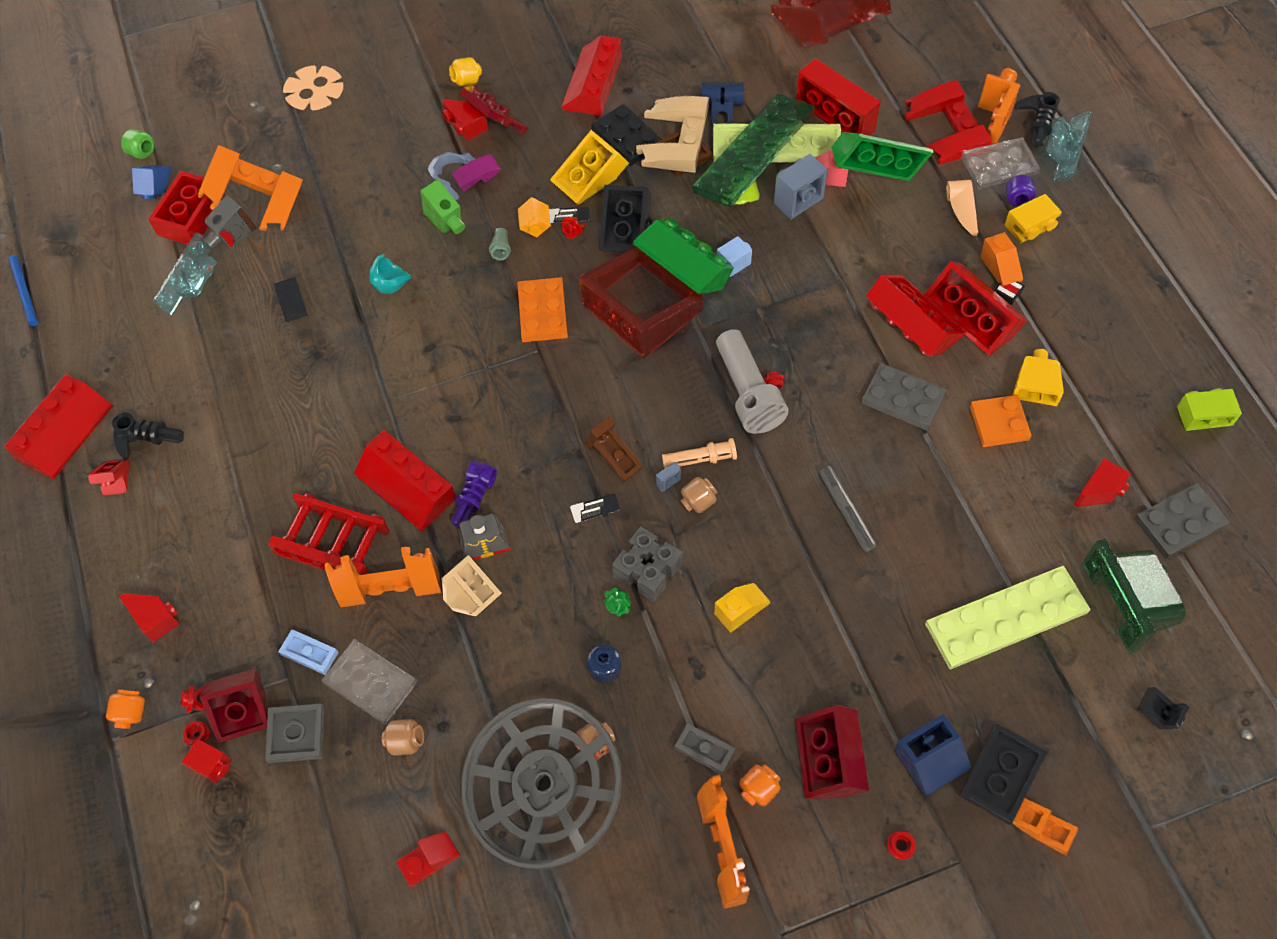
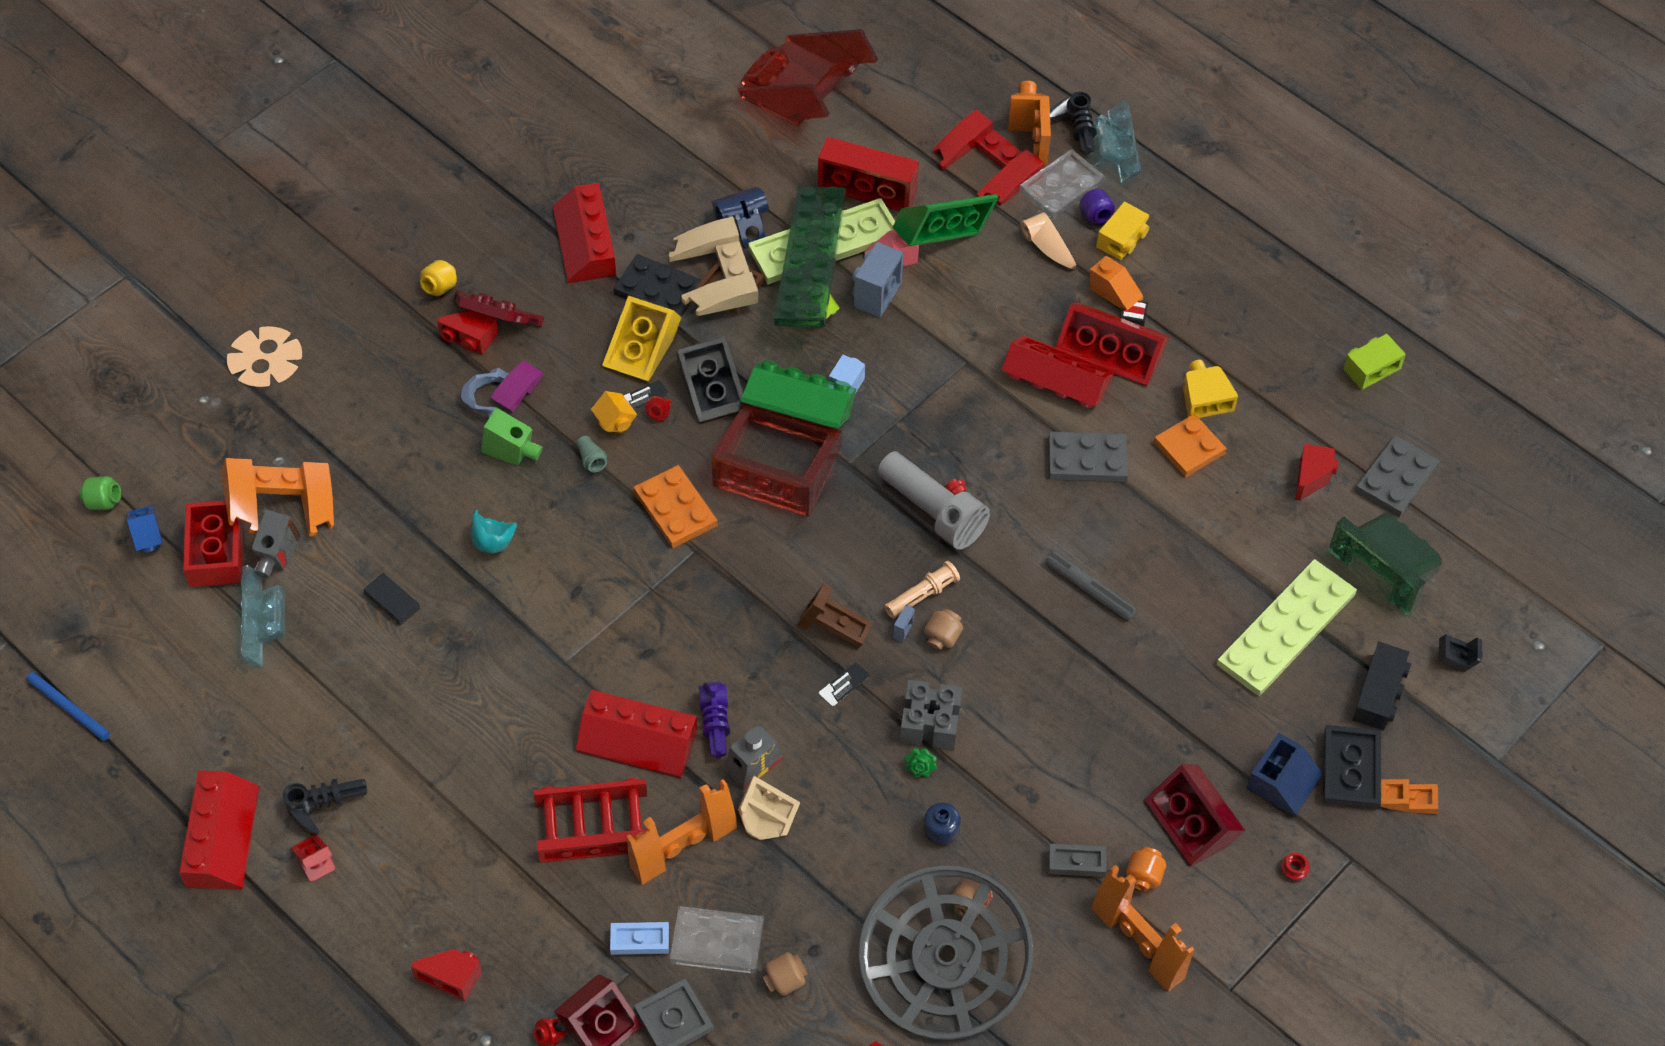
camera: 30 degrees left, 5 degrees down
yellow slope [714,583,770,633] -> none
none -> black brick [1352,641,1412,731]

